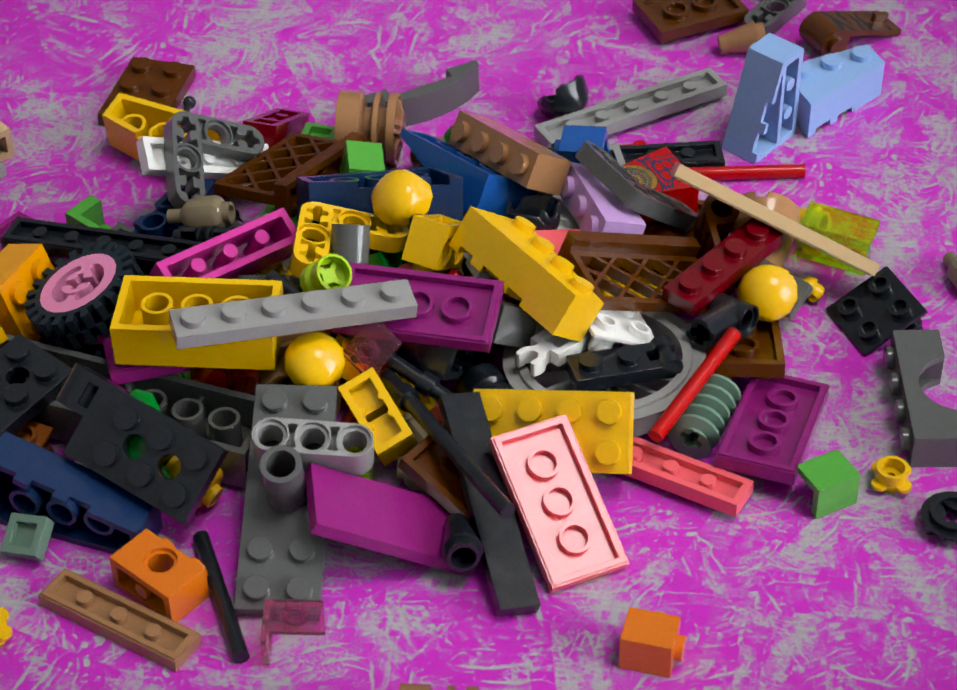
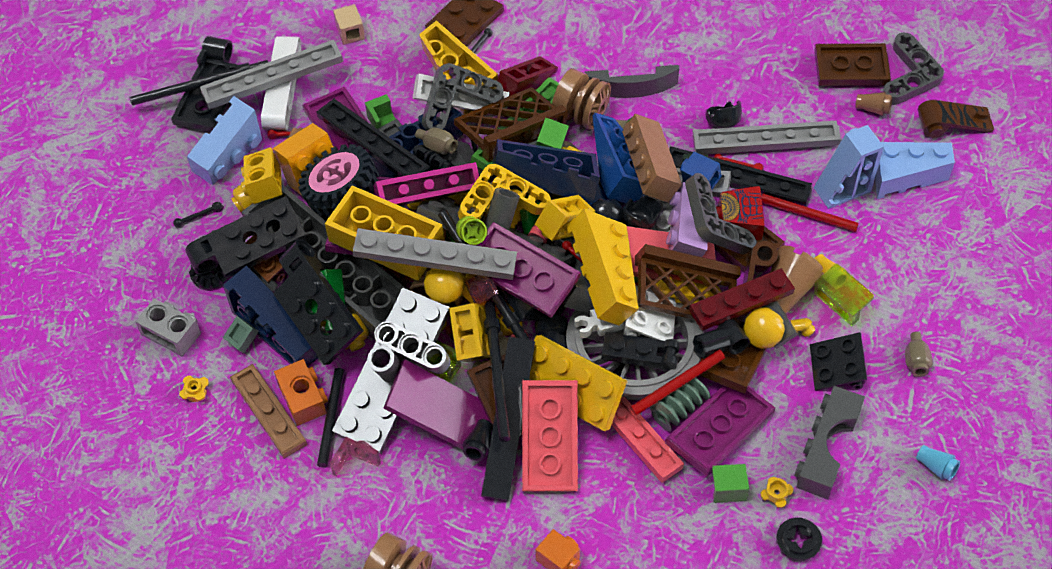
camera: 25 degrees right, 15 degrees up
yellow hair [371,169,433,226] -> none
tan tile [670,162,880,277] -> none

